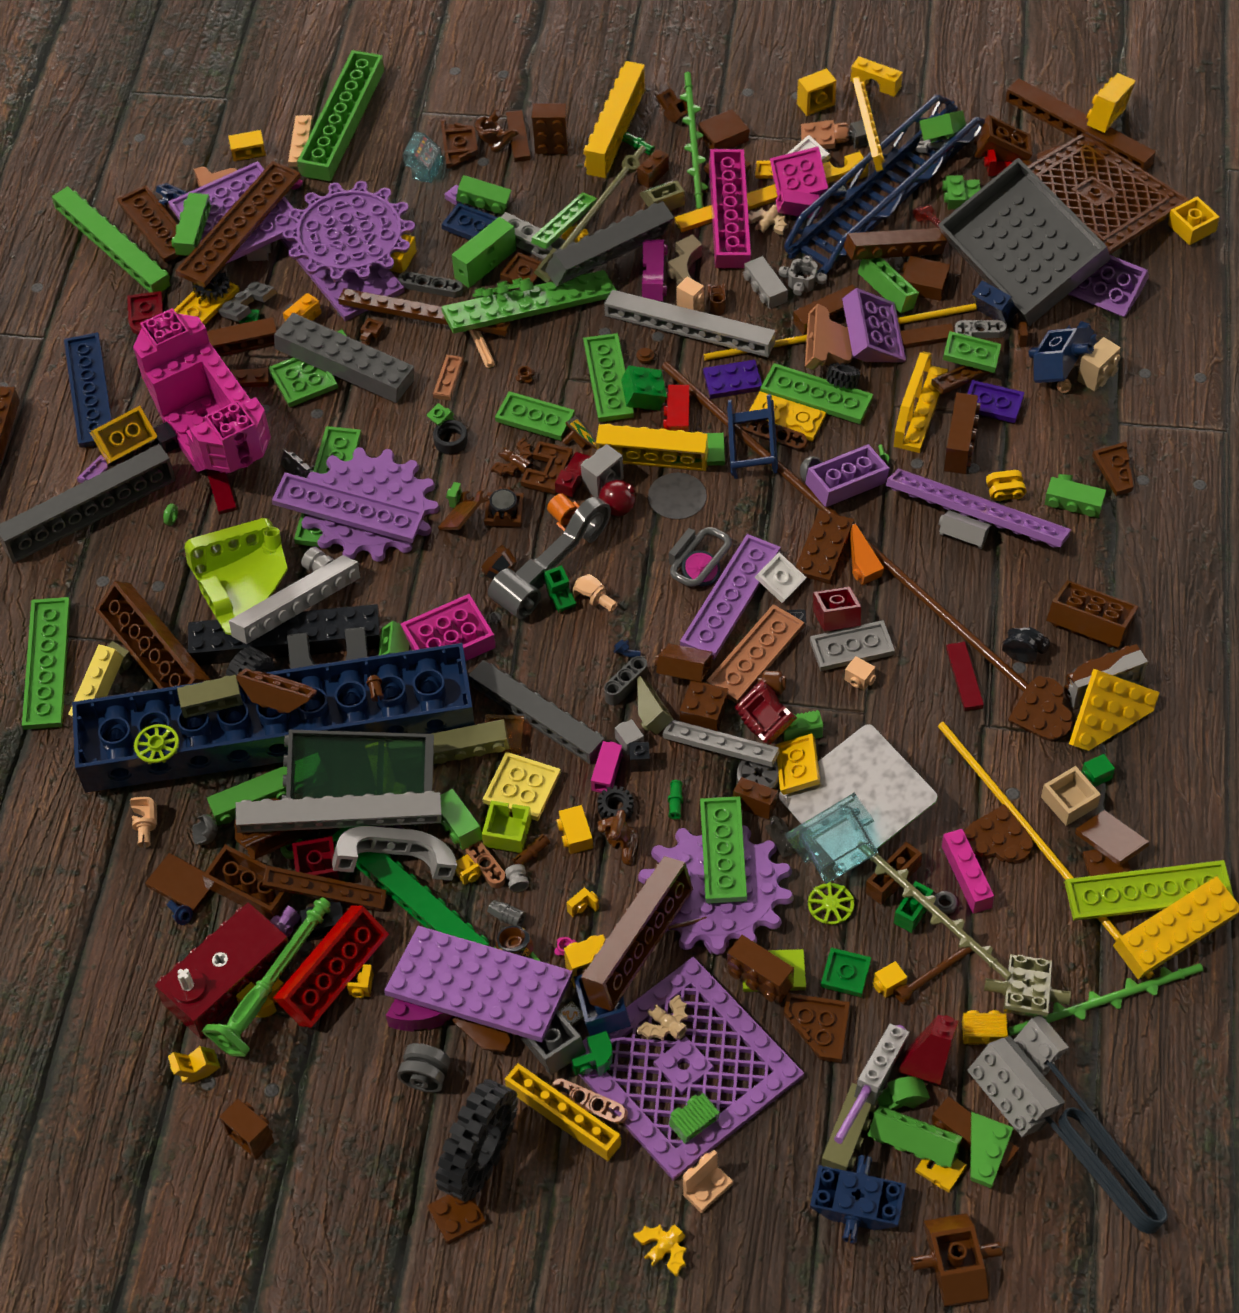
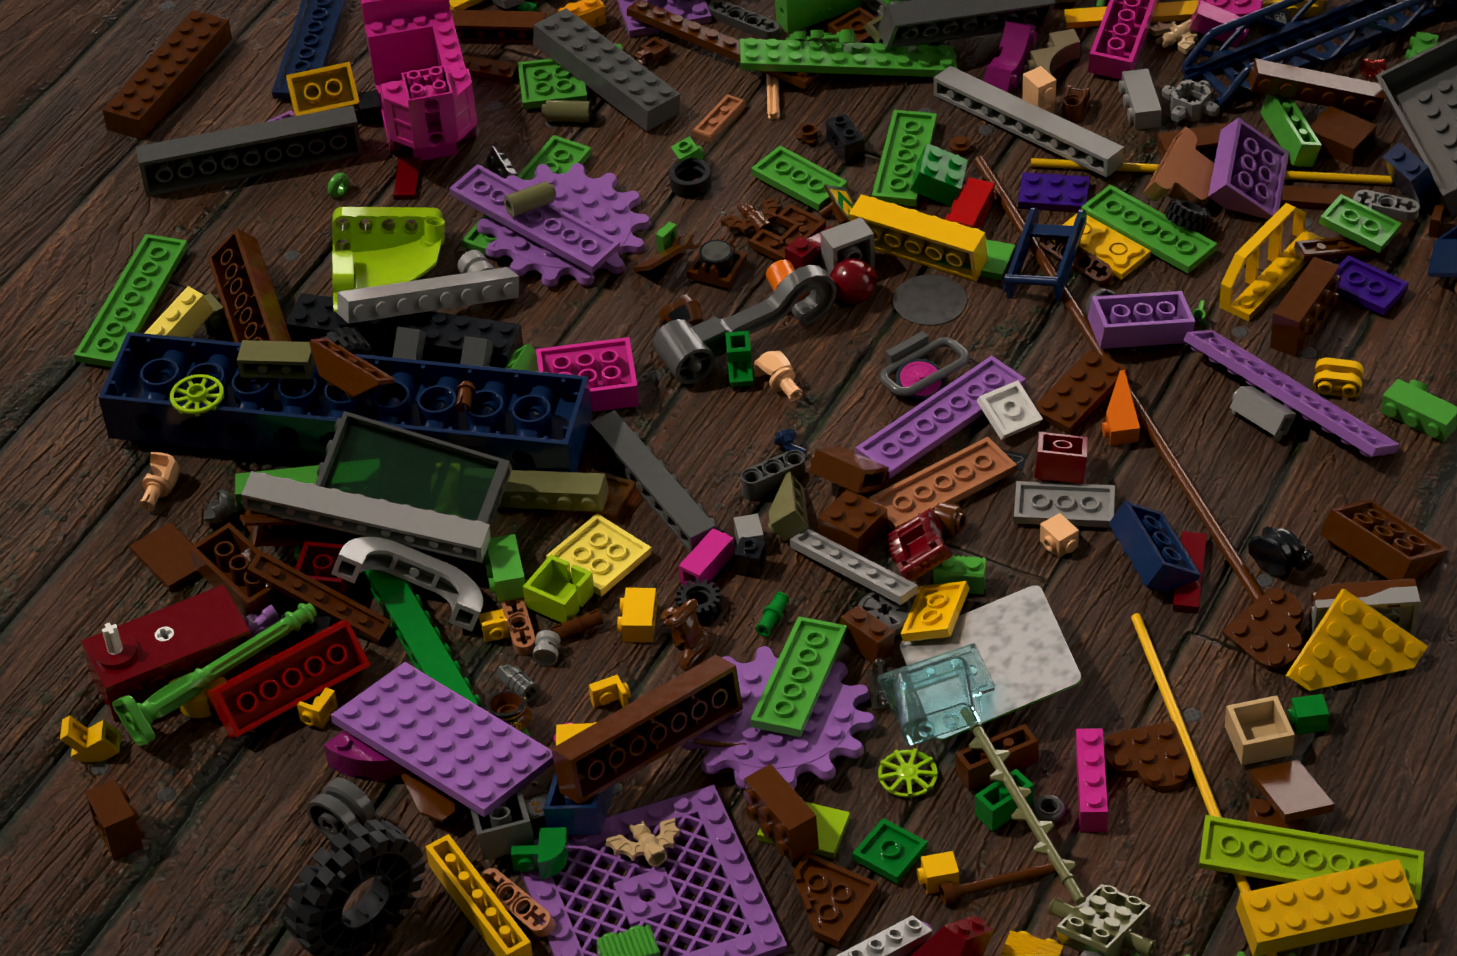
camera: 20 degrees right, 10 degrees down
dark blue plate [167,900,193,925] -> none
none -> olive brick [504,181,556,217]
none -> olive brick [542,100,592,123]
none -> black brick [826,113,865,166]
none -> dark blue slope [1109,501,1201,592]

